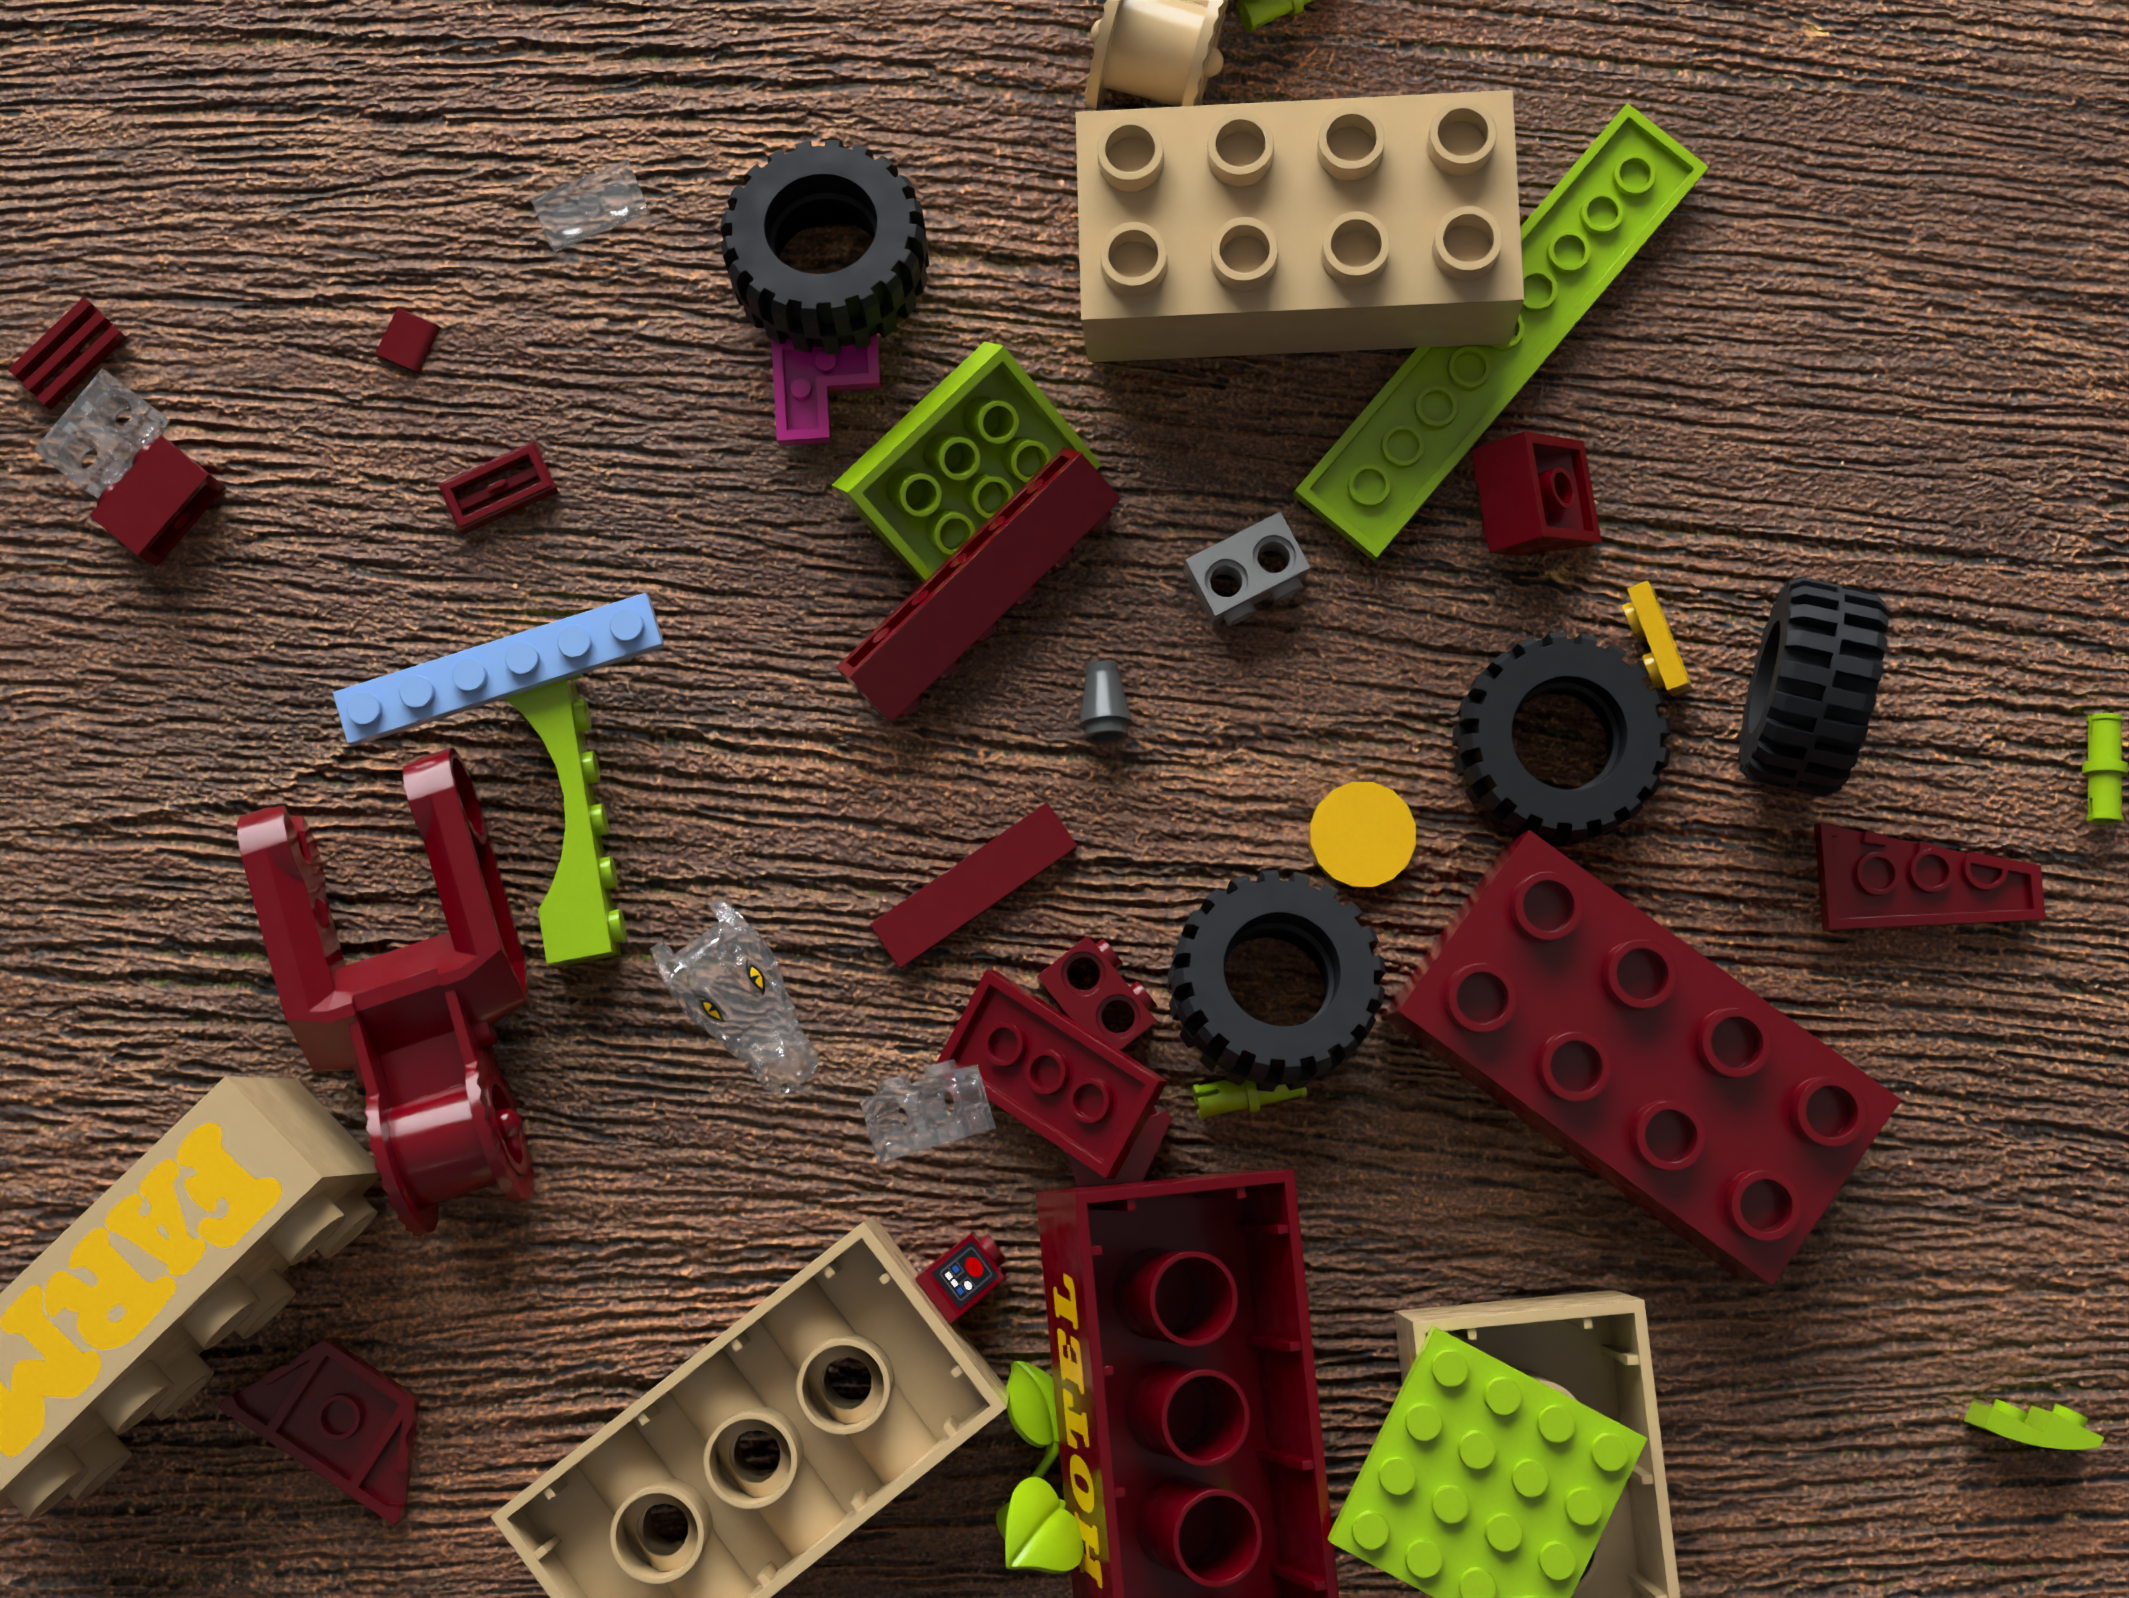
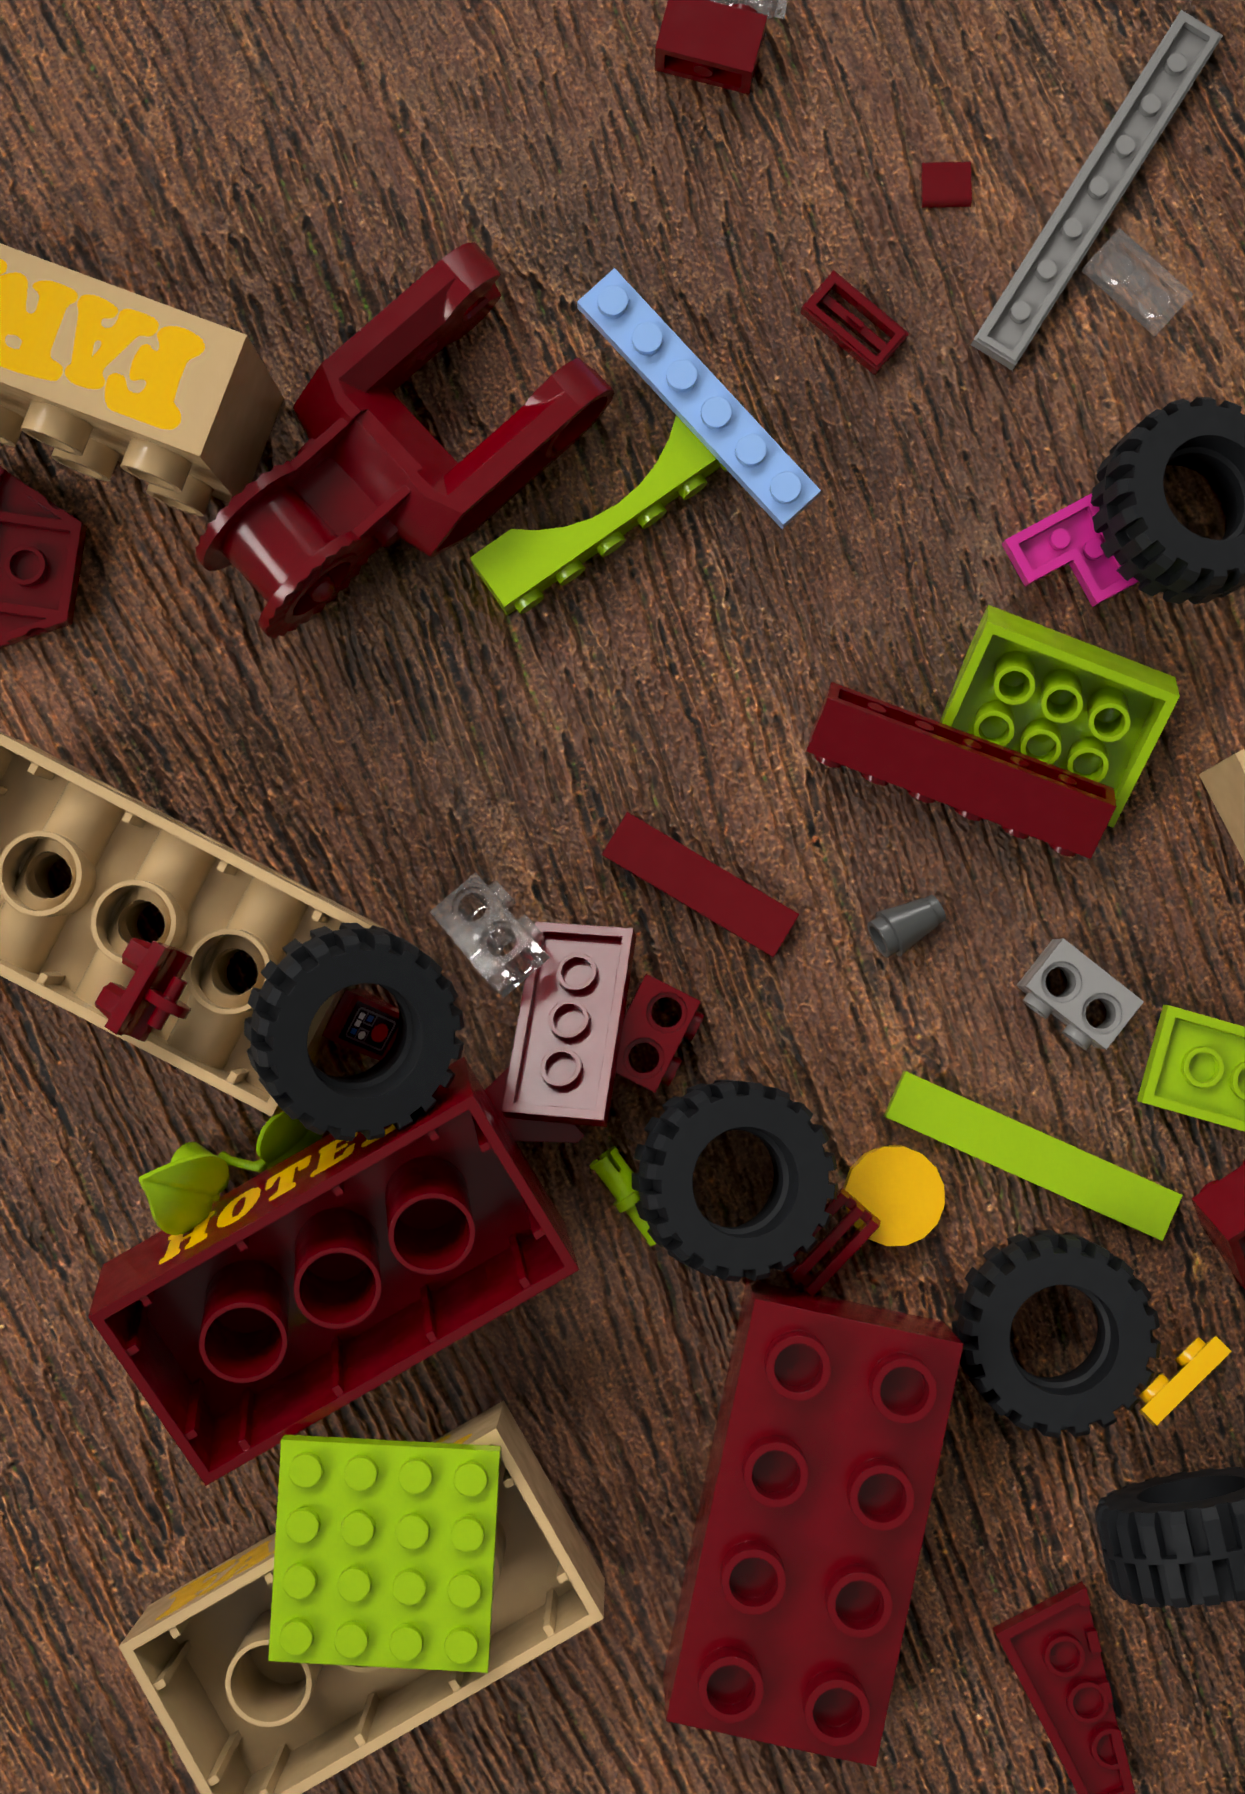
camera: 65 degrees right, 5 degrees up
clear animal [650,897,820,1095] -> none
none -> dark red hips [94,938,193,1042]
none -> black tyre [244,923,465,1141]
none -> dark red tile [787,1188,881,1296]
none -> lime tile [884,1070,1183,1241]
none -> light grey tile [971,10,1223,370]

